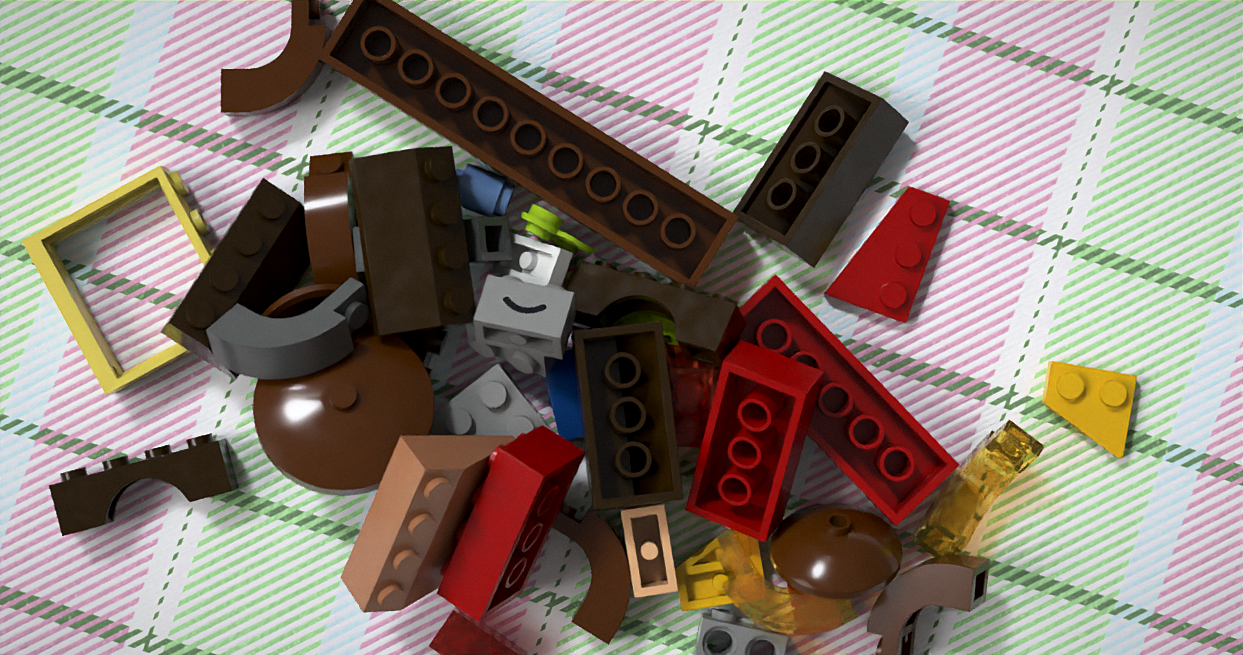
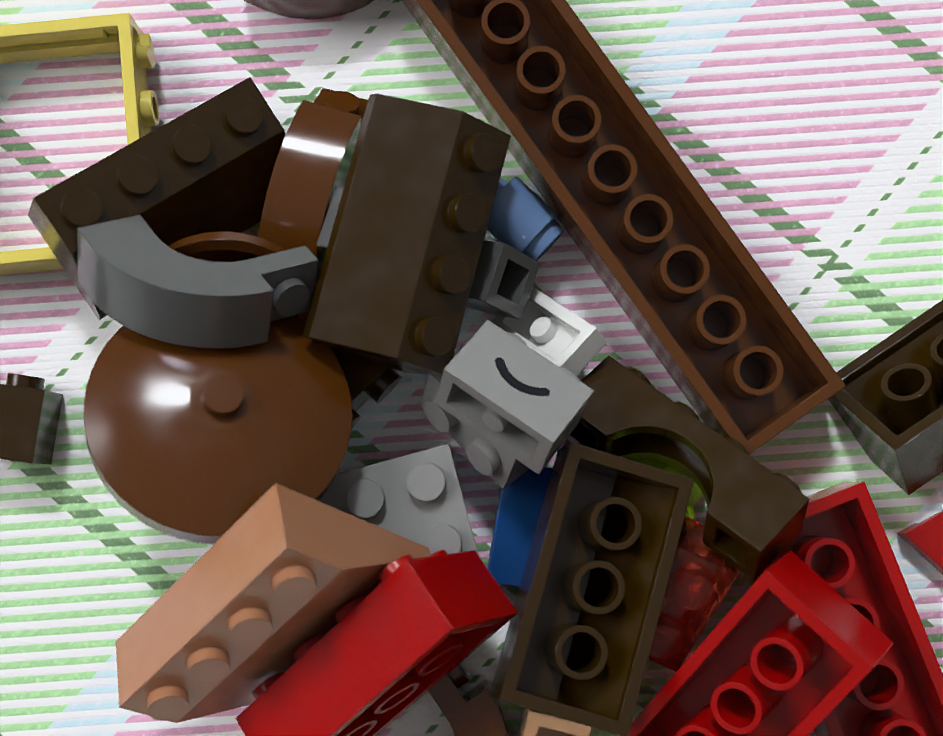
camera: 20 degrees right, 5 degrees down
lime plate [521,204,597,254] -> none

